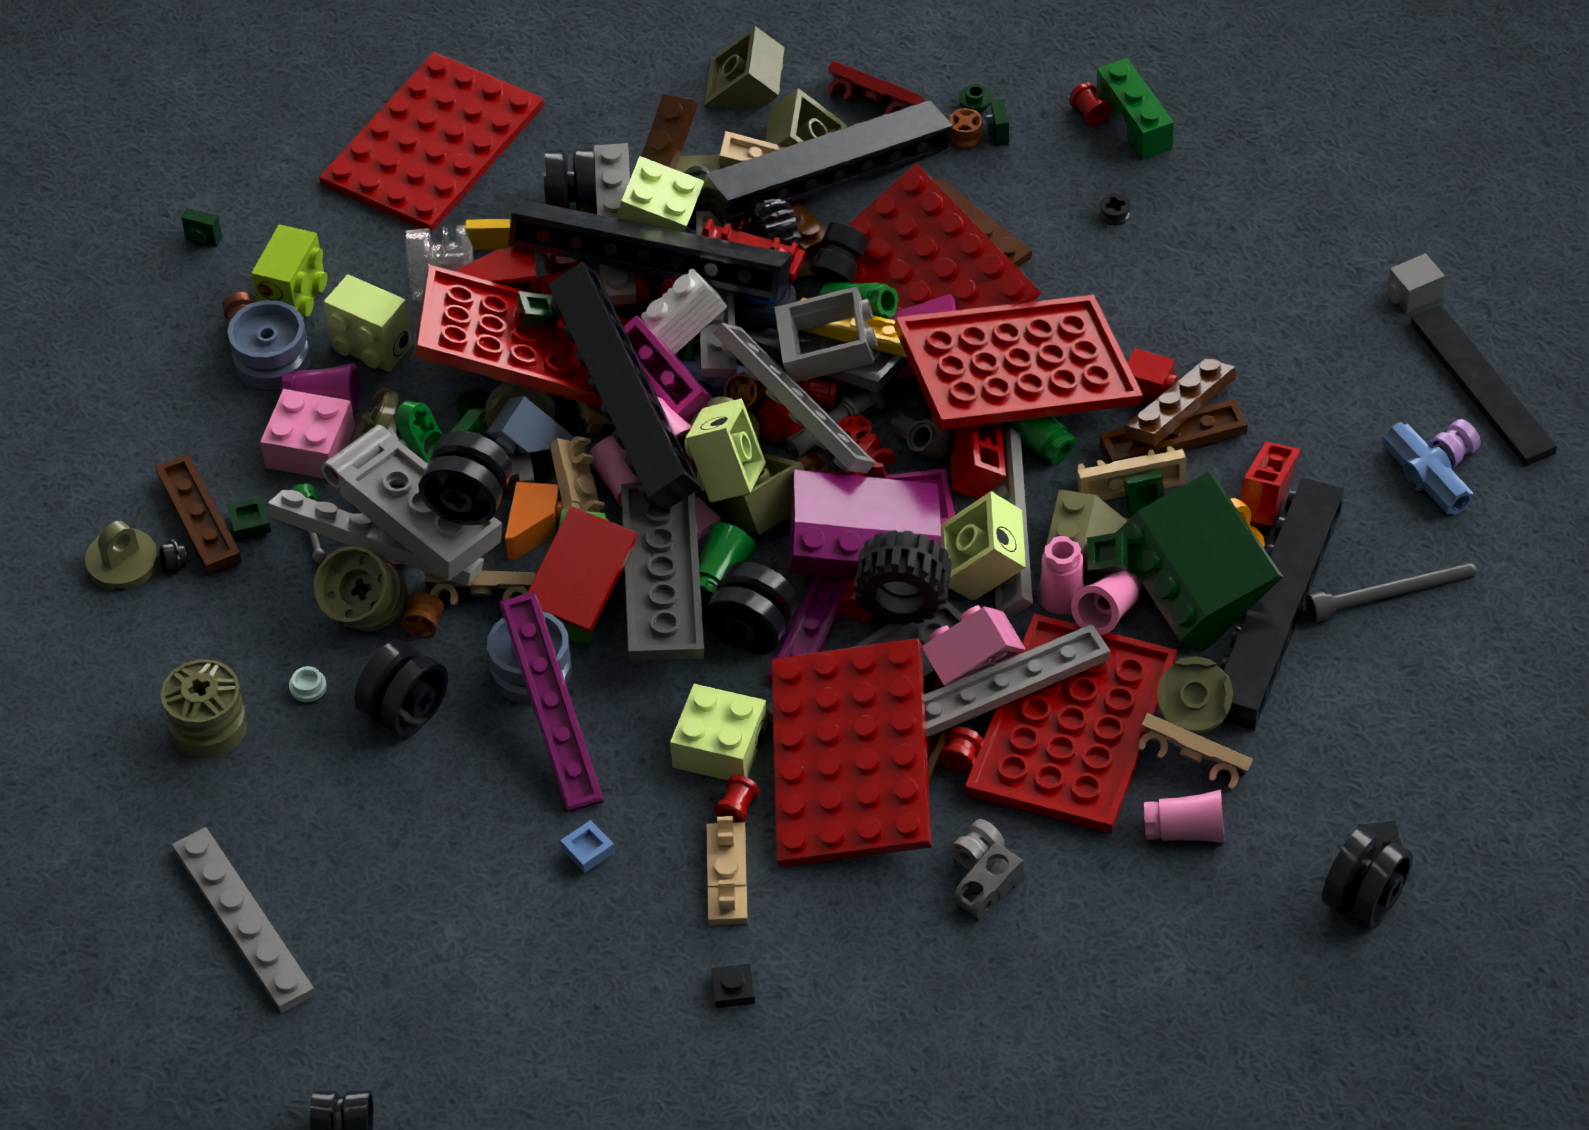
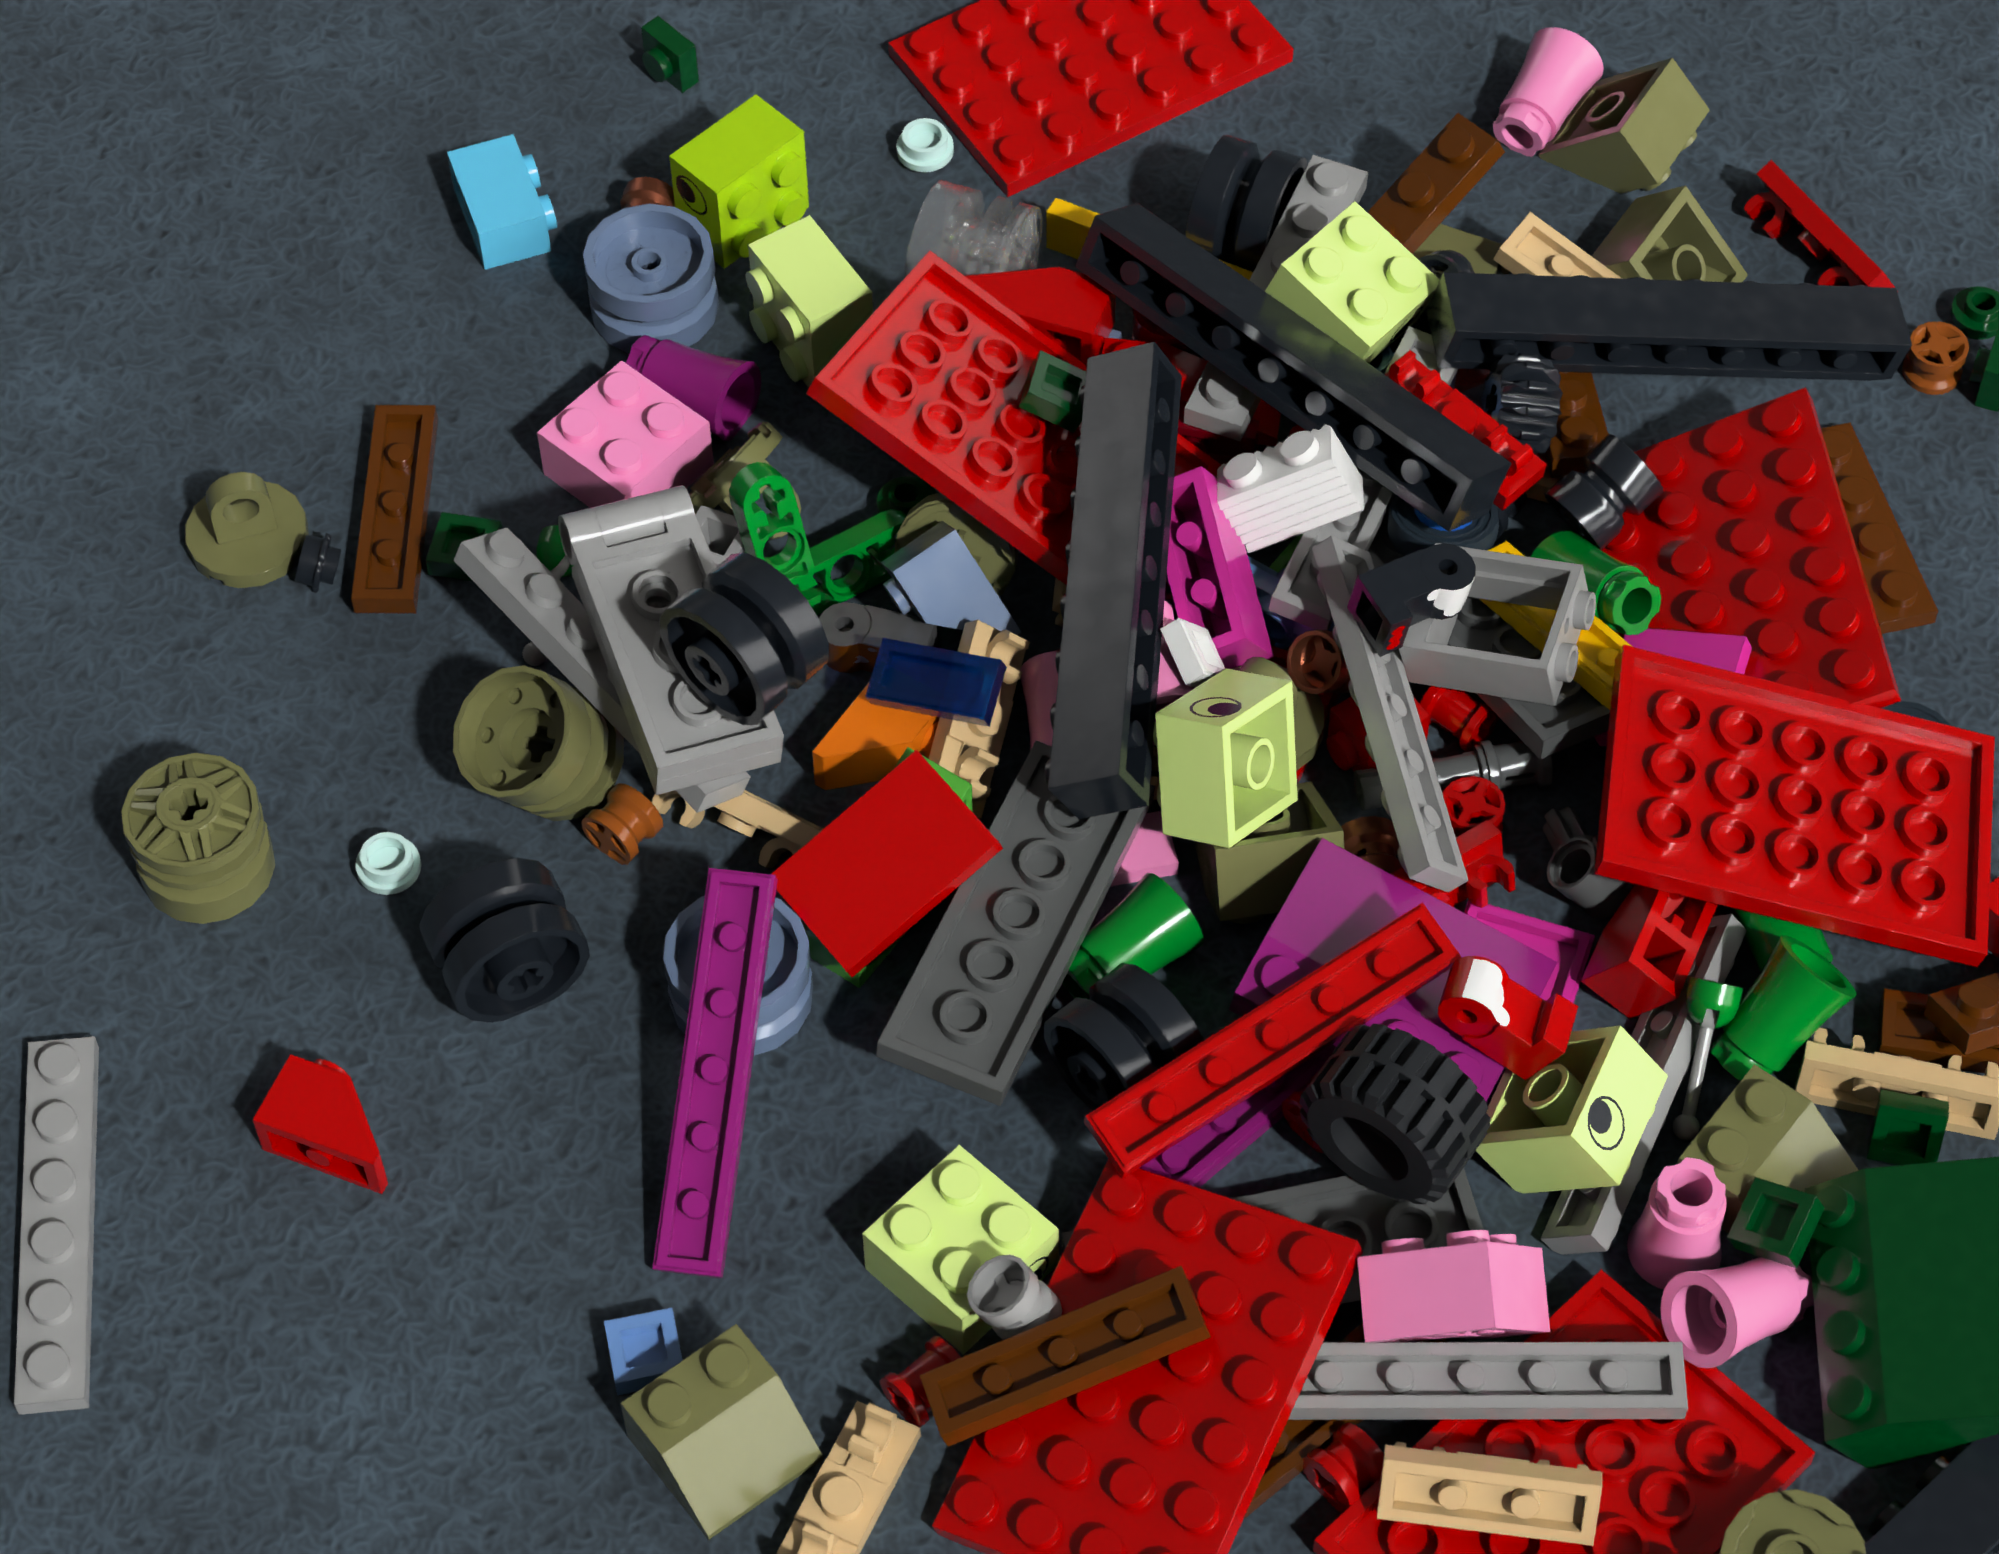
camera: 25 degrees right, 5 degrees up
none -> red slope [253,1054,388,1194]
none -> medium azure brick [447,134,557,270]
none -> slope [621,1324,823,1540]
none -> clear blue tile [865,638,1007,727]
none -> light aqua plate [897,118,954,172]
none -> reddish brown plate [920,1266,1211,1447]
none -> light grey wheel [967,1255,1062,1340]
none -> red tile [1084,902,1462,1178]
none -> white tile [1160,618,1225,688]
none -> black leg [1347,543,1476,657]
none -> tan plate [1377,1442,1602,1546]
none -> red leg [1438,956,1579,1080]
none -> bright pink plant [1493,27,1604,157]
none -> hinge [1673,977,1743,1141]
none -> green plant [1709,935,1856,1081]

